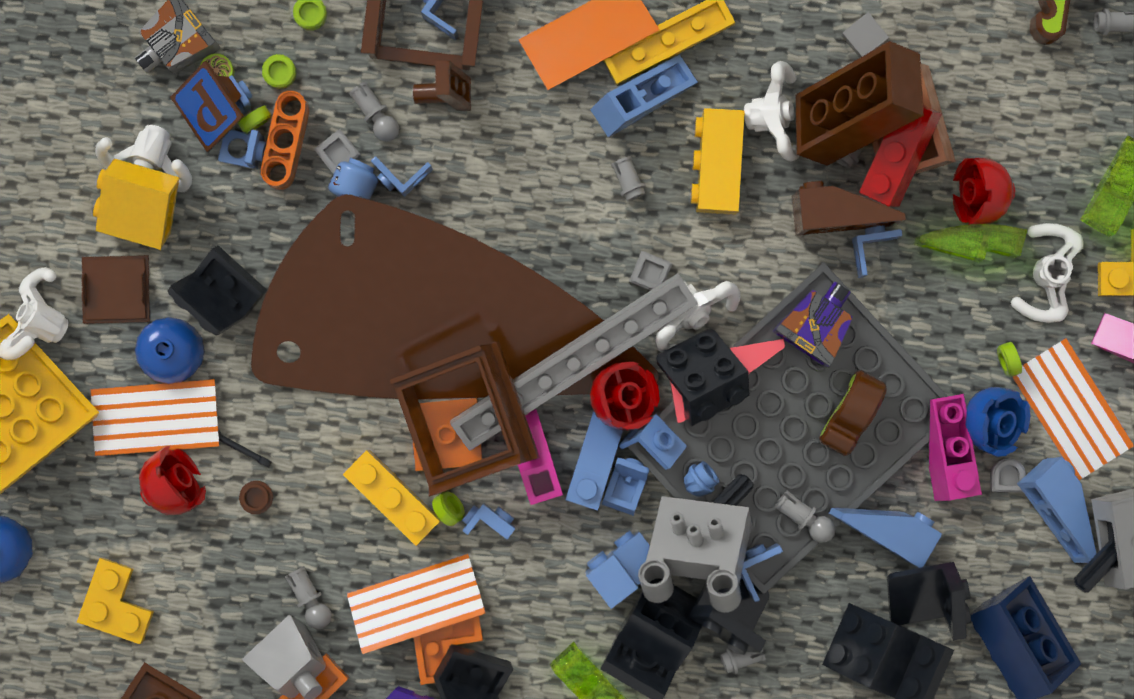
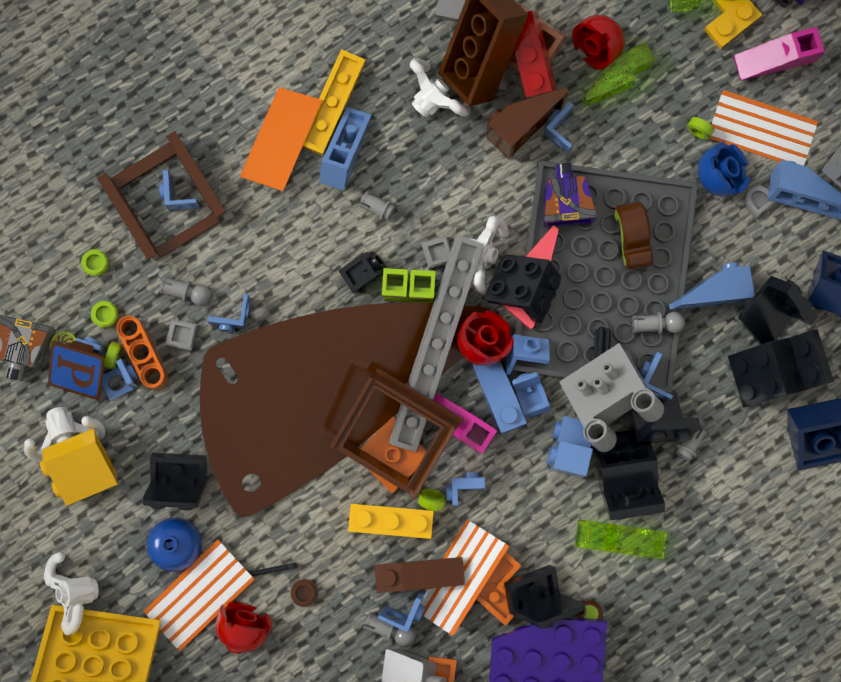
camera: 35 degrees left, 5 degrees down
reddish brown piece [81,255,150,324] -> none
medium blue head [328,157,378,200] -> none
reddish brown piece [413,60,471,111] -> none
medium blue plate [684,461,719,497] -> none
yellow brick [691,108,745,215] -> none
dark pink slope [929,394,982,501] -> none
white piece [1011,223,1084,323] -> none
none -> black bracket [339,251,384,293]
none -> reddish brown slope [374,557,465,593]
none -> medium blue bracket [378,589,426,632]
none -> lime hips [382,268,436,303]

